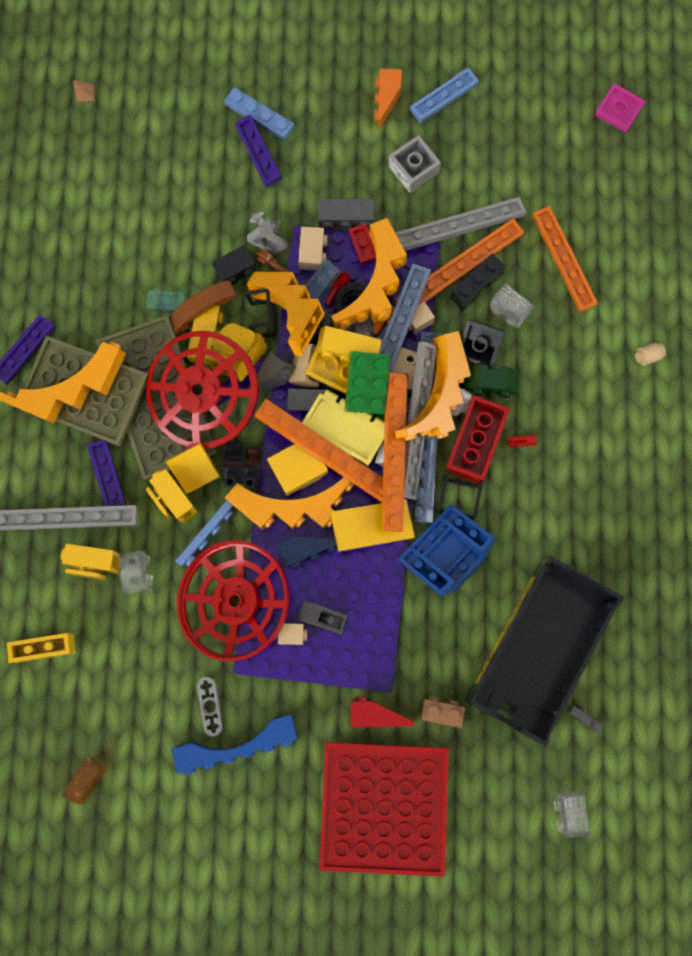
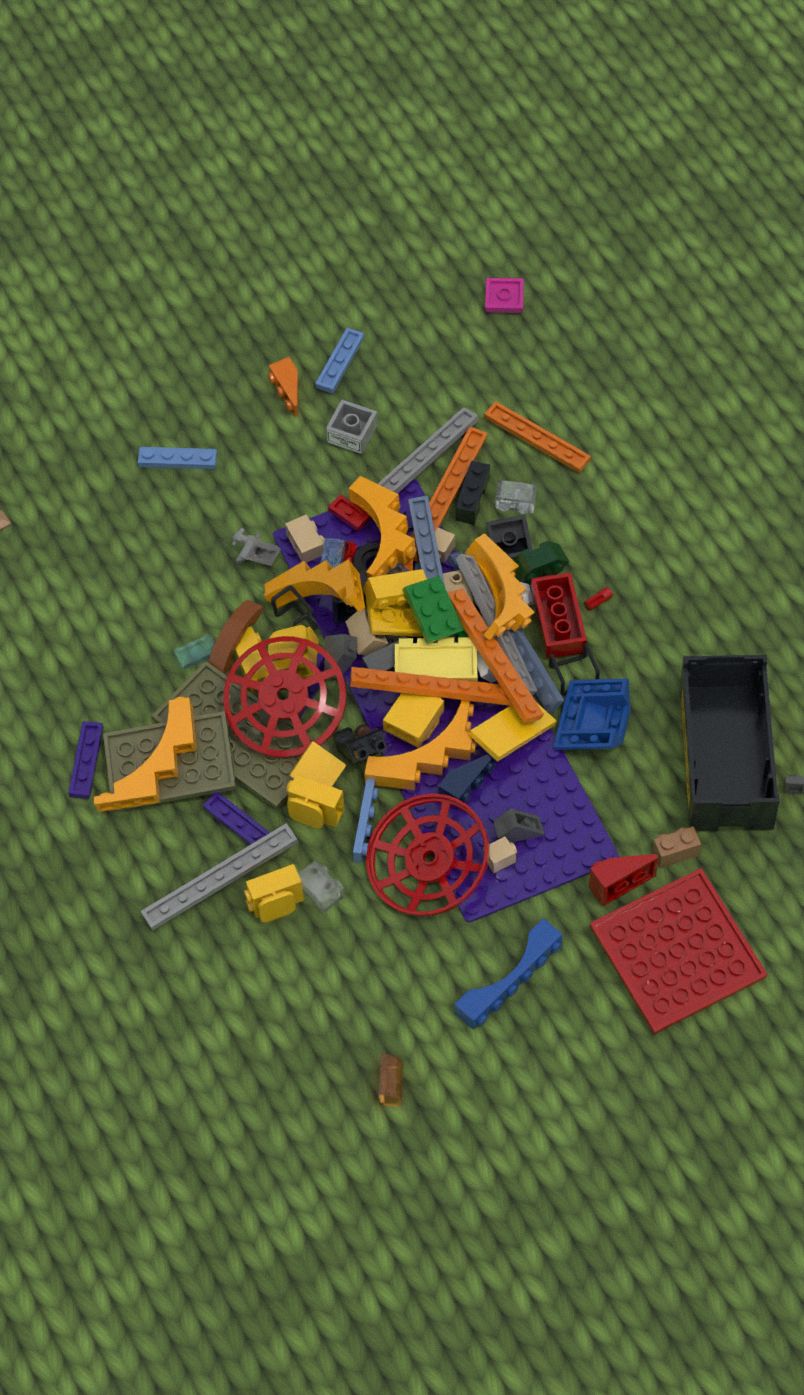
camera: 30 degrees left, 20 degrees down
yellow brick [7,633,76,663] -> none
light grey beam [197,677,223,736] -> none
black brick [212,245,257,286] -> none
dark purple plate [235,114,283,187] -> none
dark orange plate [255,249,289,272] -> none
dark grey brick [318,199,374,230] -> none
tan brick [635,342,666,366] -> none

